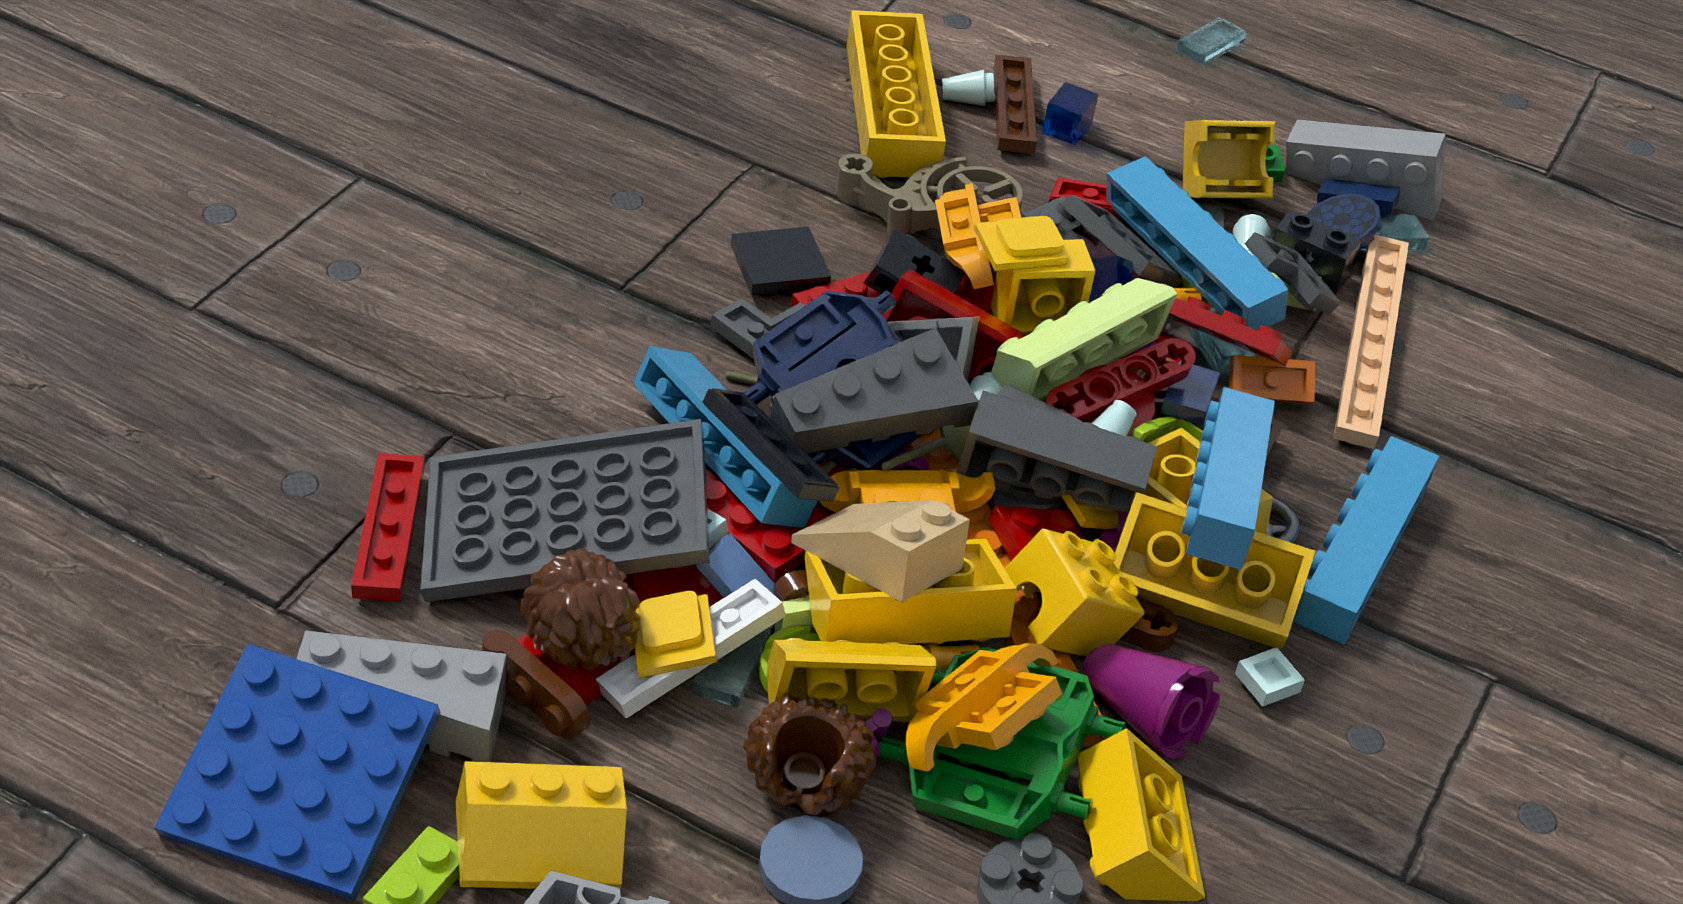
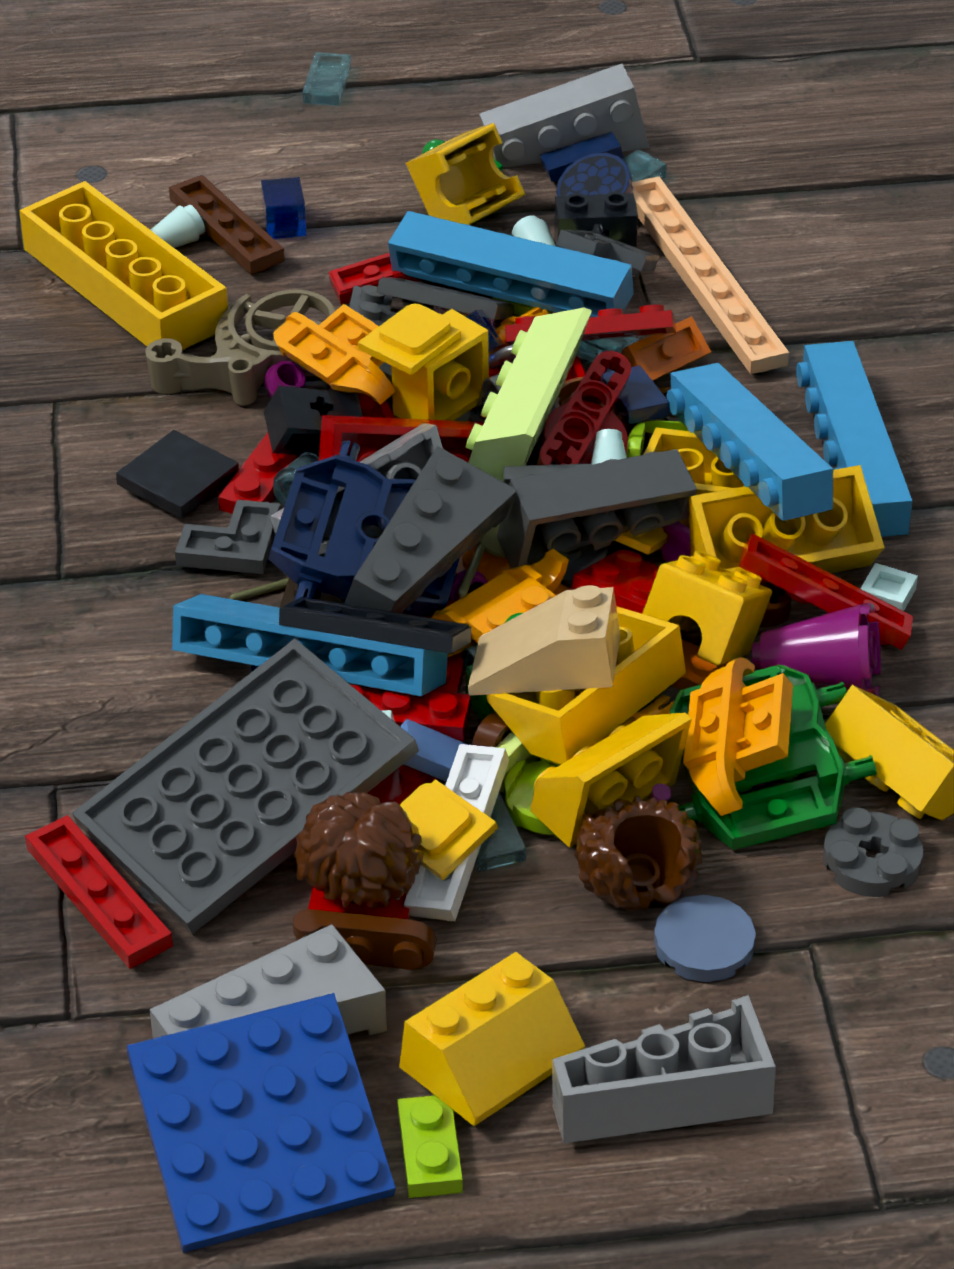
camera: 30 degrees left, 0 degrees up
none -> magenta plate [264,361,305,397]
none -> red plate [739,533,913,650]

